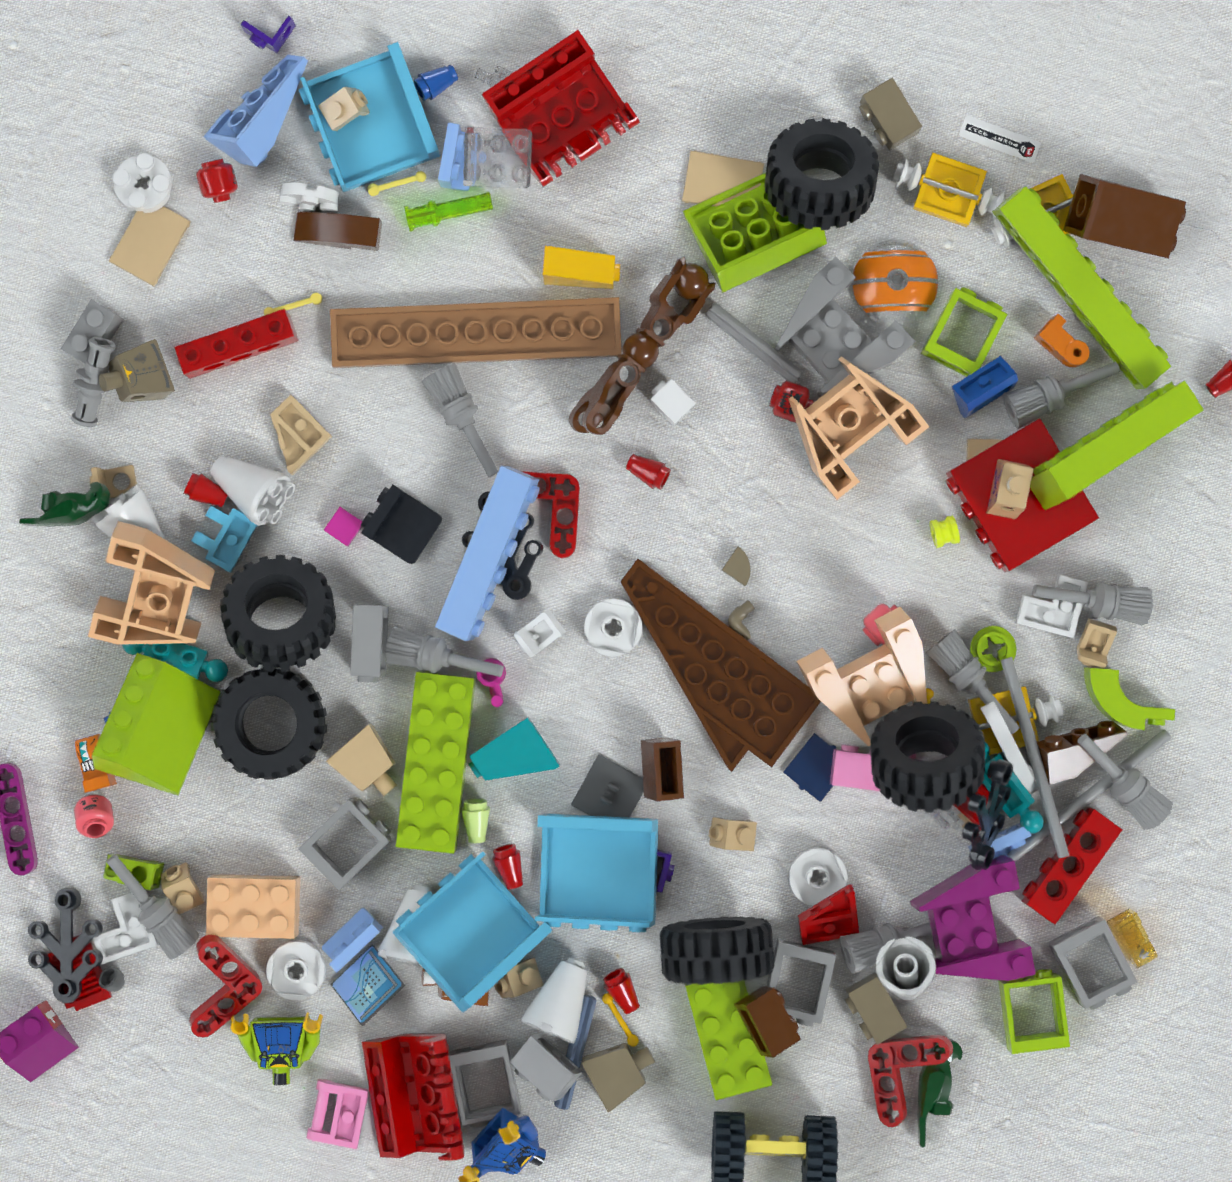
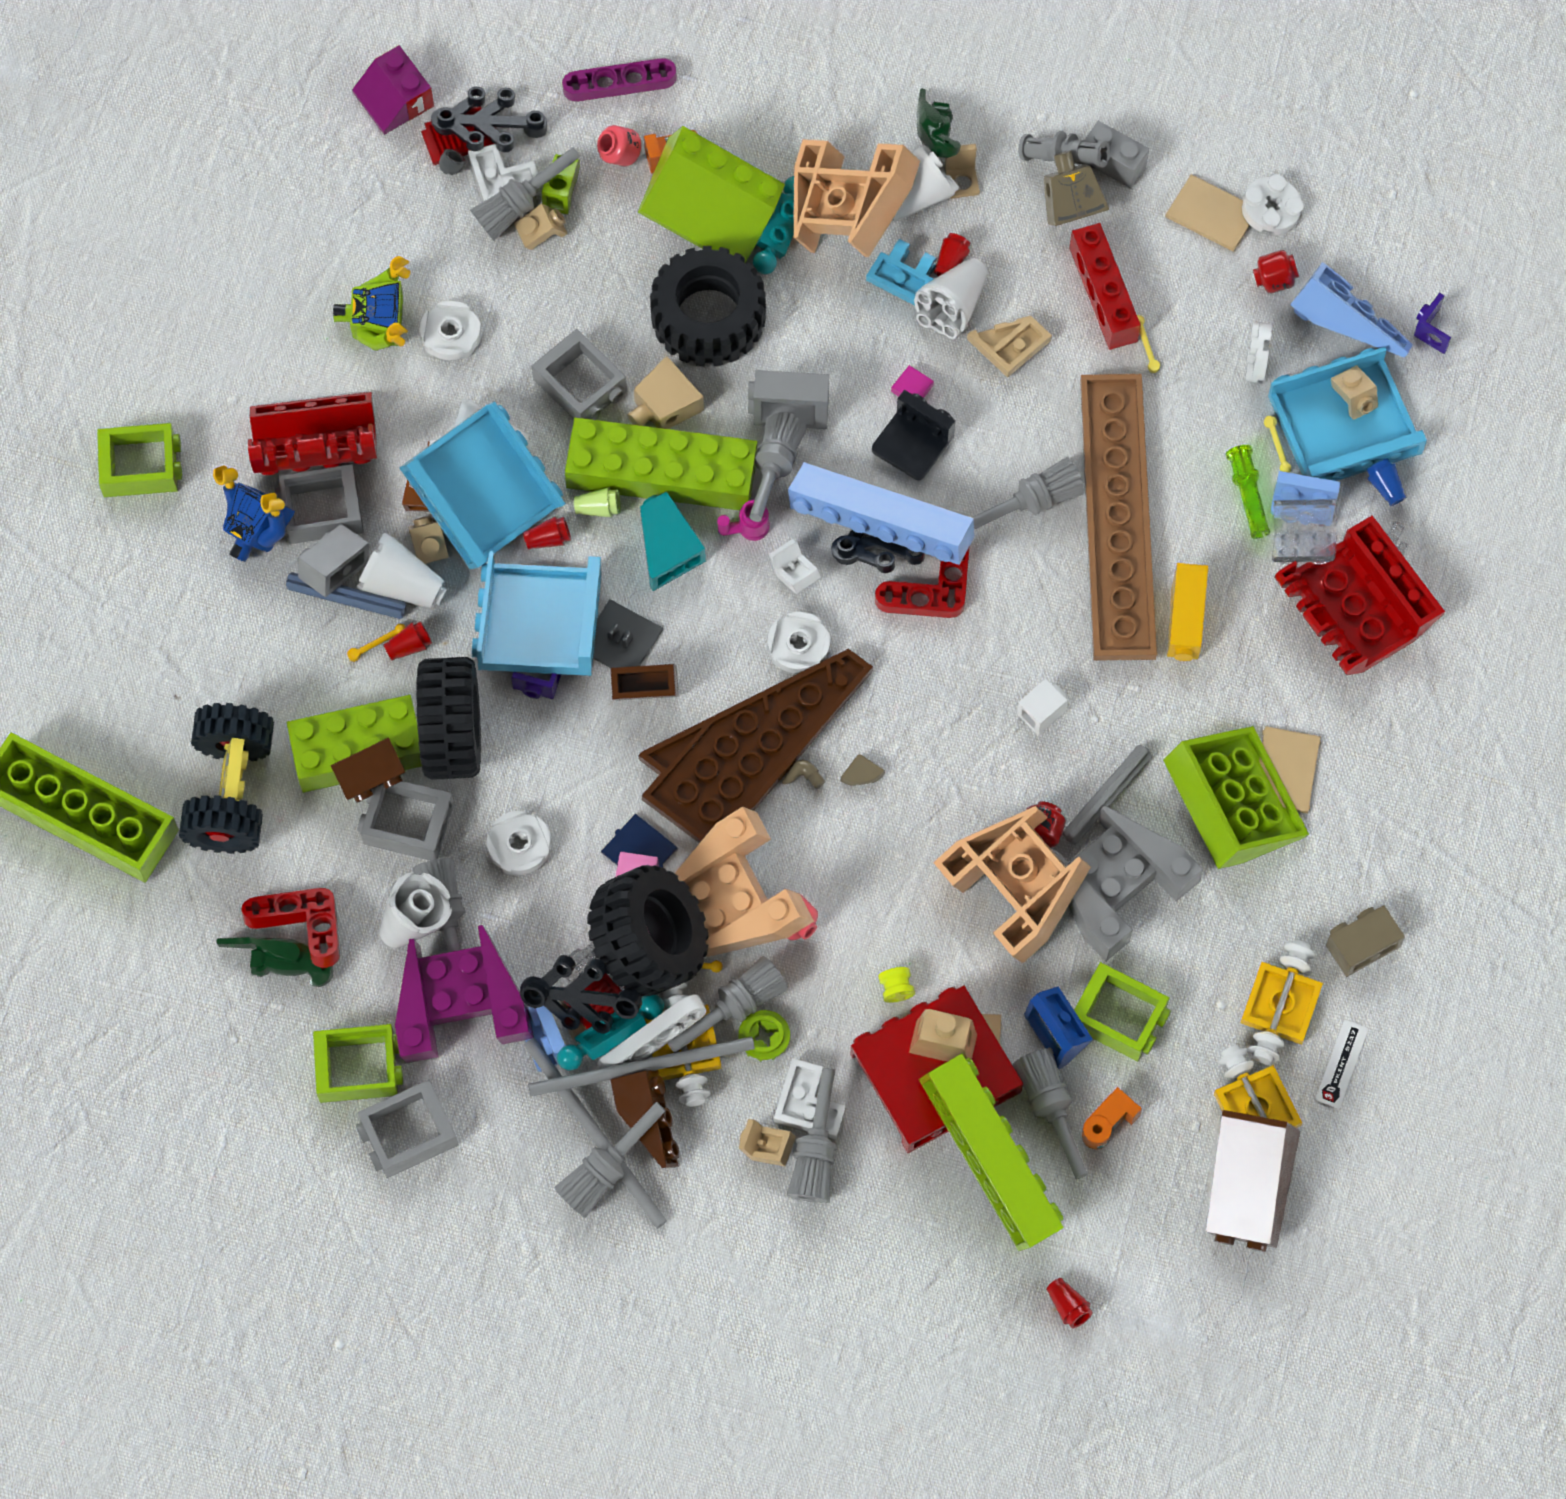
camera: 95 degrees right, 20 degrees down
red beam [189,934,262,1038] -> none
light nougat brick [206,874,301,939] -> none
black tyre [220,555,336,672] -> none
reddish brown slope [293,212,382,251] -> none
bright pink plate [306,1079,369,1149] -> none
light blue bracket [322,908,383,973] -> none
piece [330,944,406,1026] -> none
reddish brown piece [569,256,716,435] -> none
dark tan torso [581,1043,655,1112] -> none
red cone [626,454,671,490] -> none
tan bracket [709,817,757,851] -> none
black tyre [765,118,879,230] -> none
red wing [798,884,860,945] -> none
dark tan brick [844,972,907,1045] -> none
orange dish [852,239,938,326] -> none
lime brick [992,186,1172,389] -> none
red brick [1021,807,1123,925] -> none
lime arch [1084,668,1175,730] -> none
clear yellow leg [1107,908,1158,969] -> none

